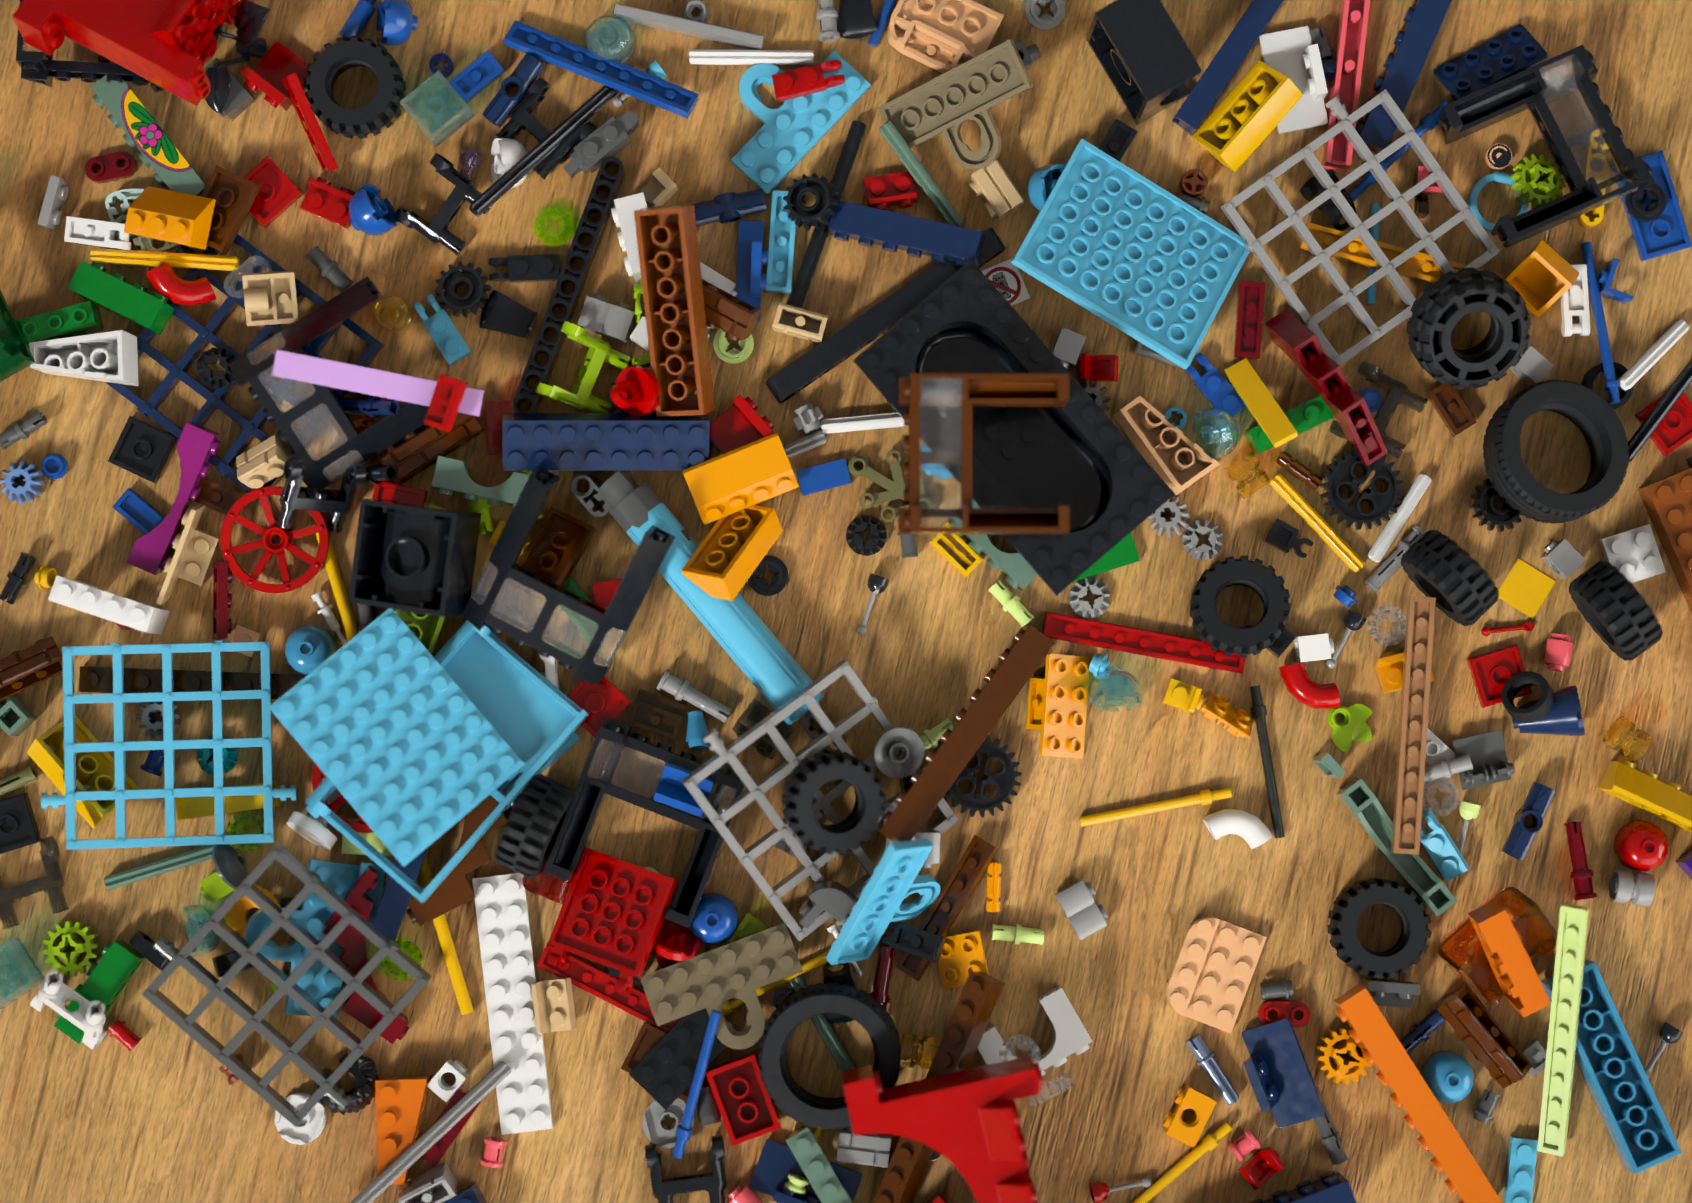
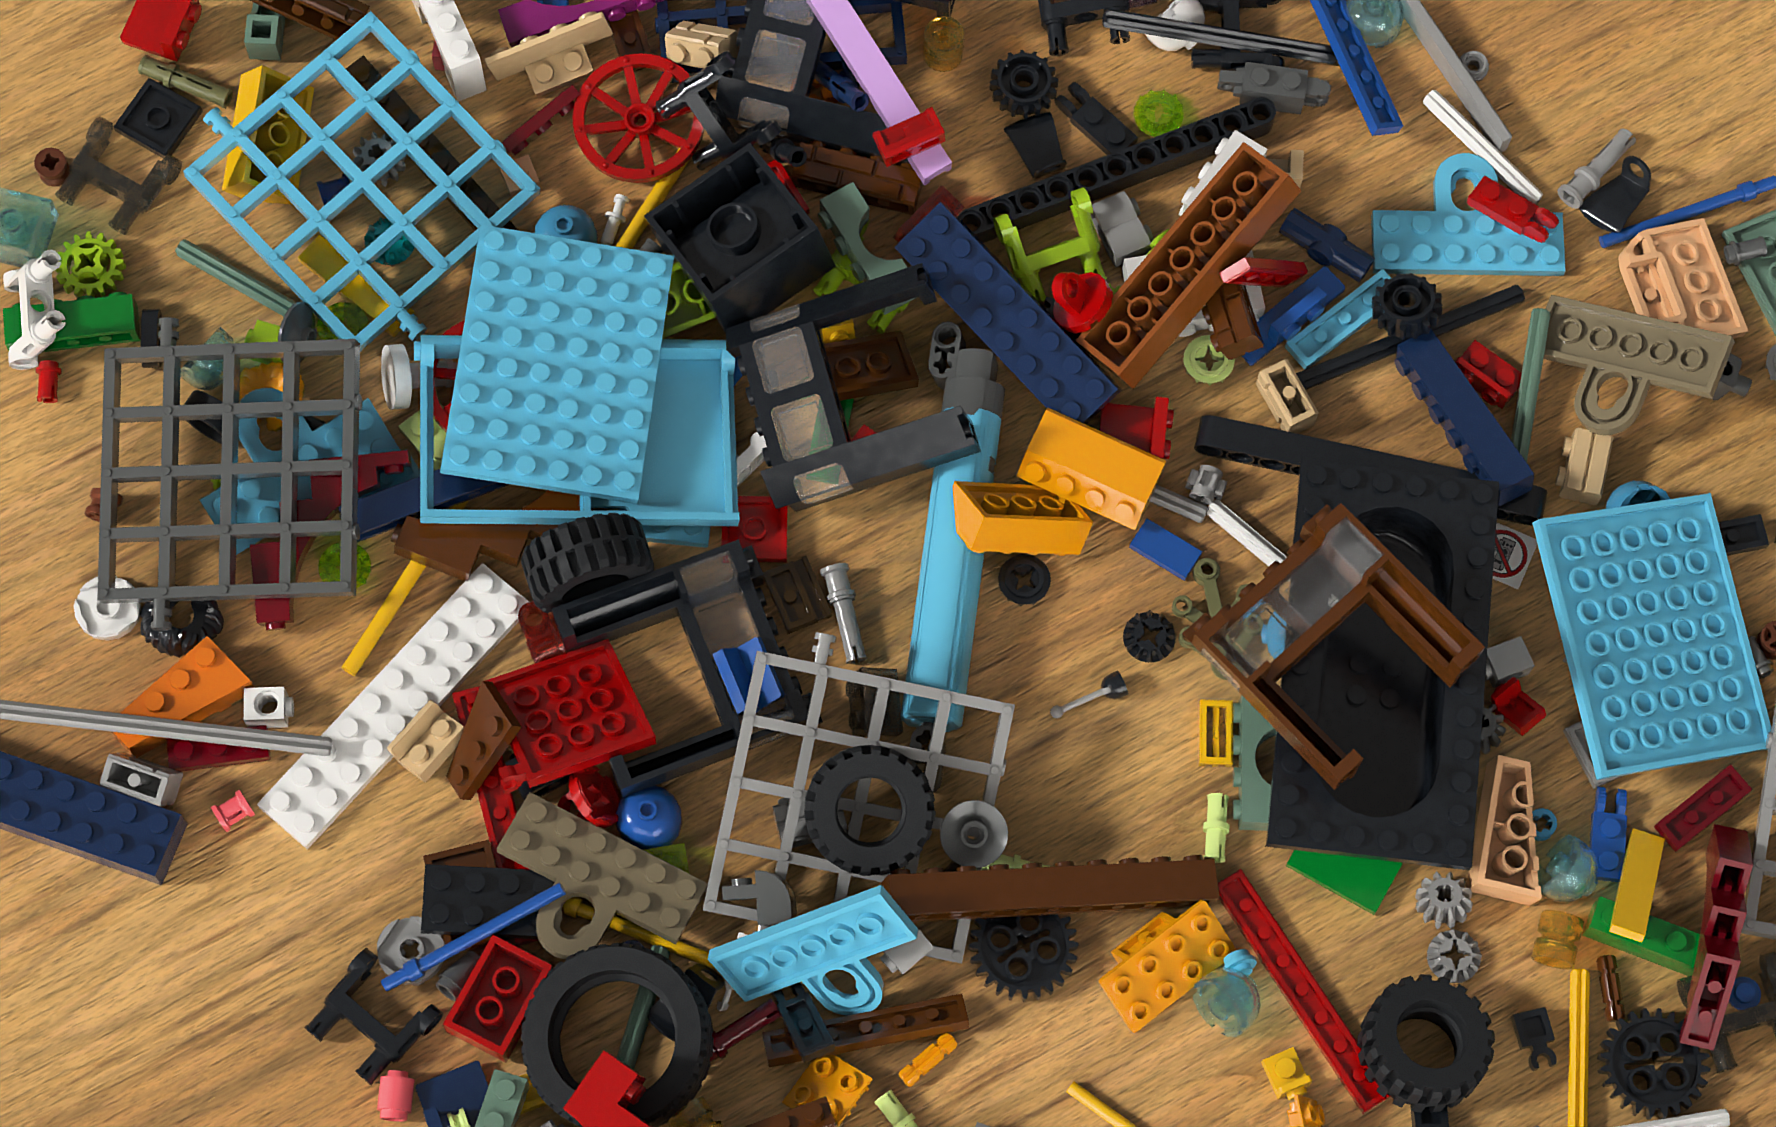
camera: 45 degrees right, 15 degrees down
medium azure hinge [413,293,472,366] -> none
medium azure hinge [612,60,668,107] -> none
dark azure cone [686,711,709,749] -> none
dark grey pin [897,533,918,558] -> none
light grey gear [1069,578,1110,618] -> none
none -> reddish brown wing [446,681,522,800]
none -> red tile [1219,257,1309,287]

